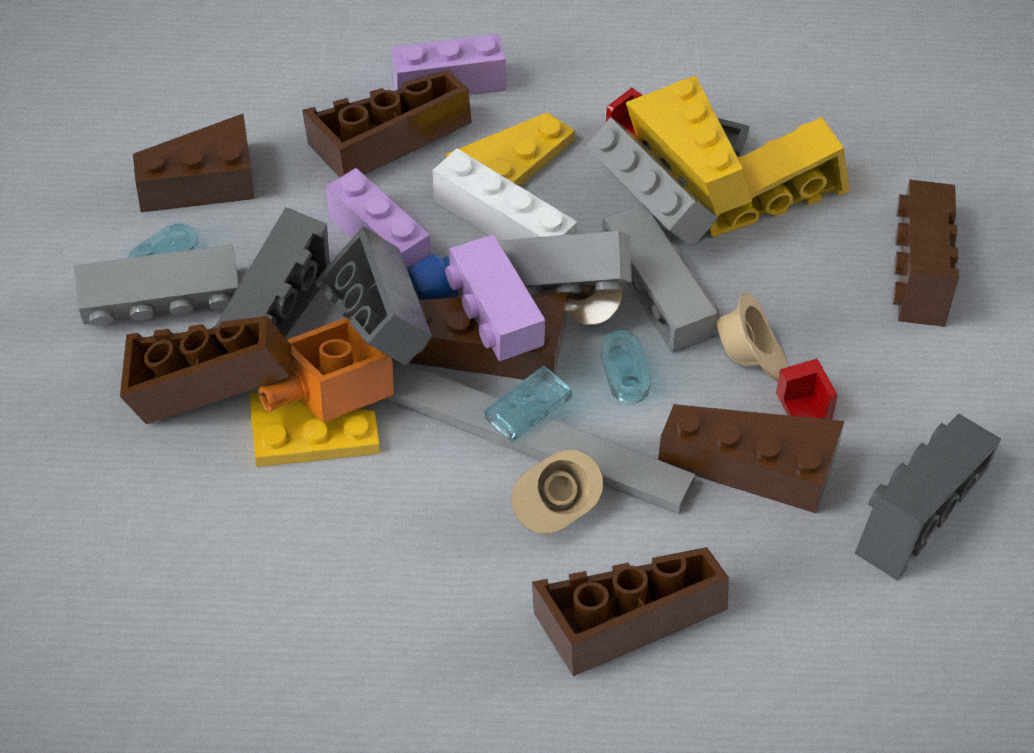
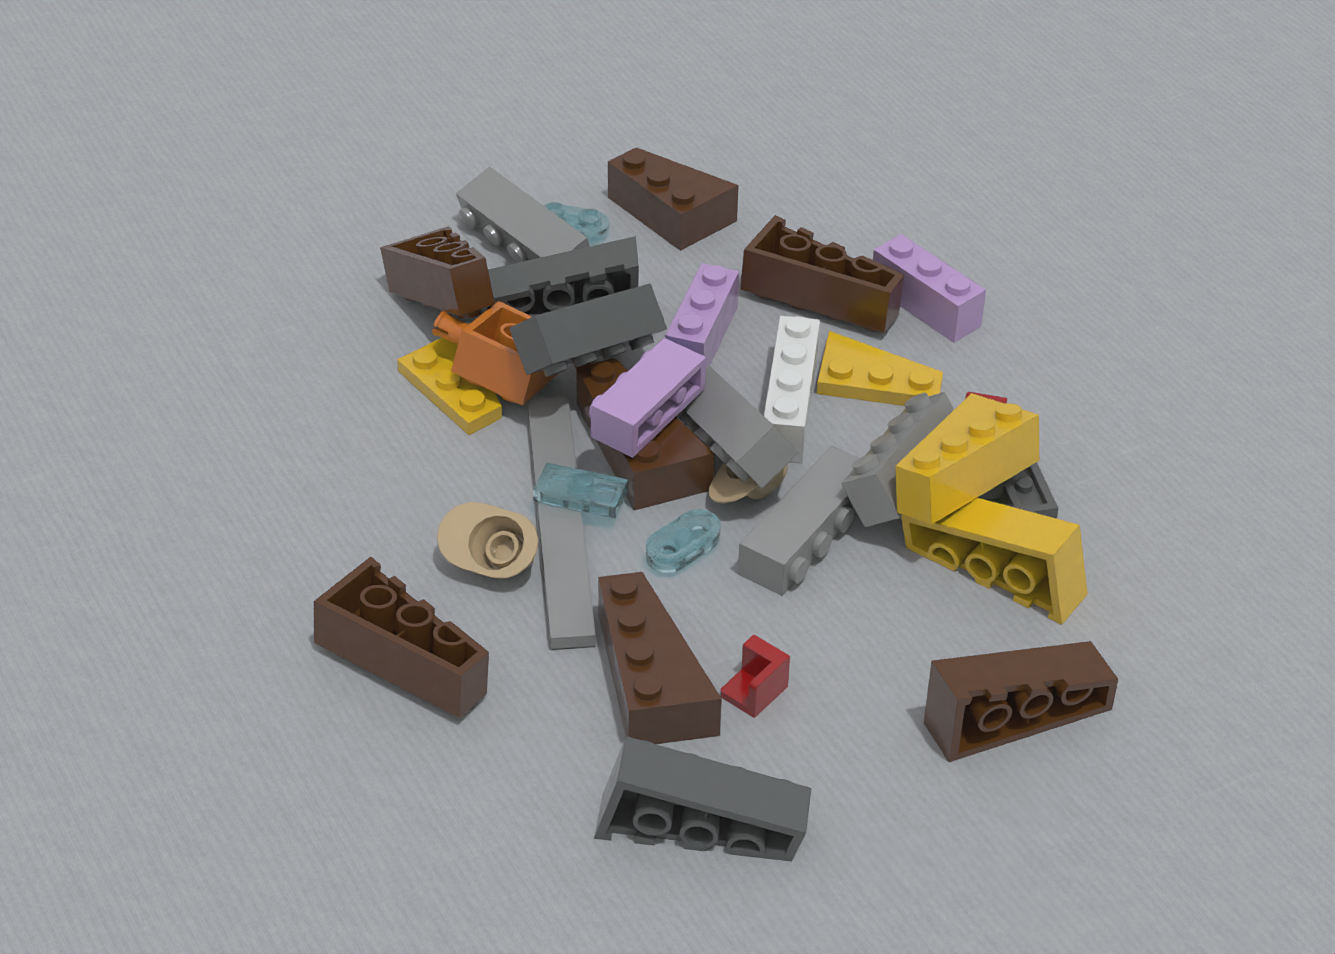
camera: 60 degrees right, 10 degrees down
tan piece [717,293,788,382] -> none

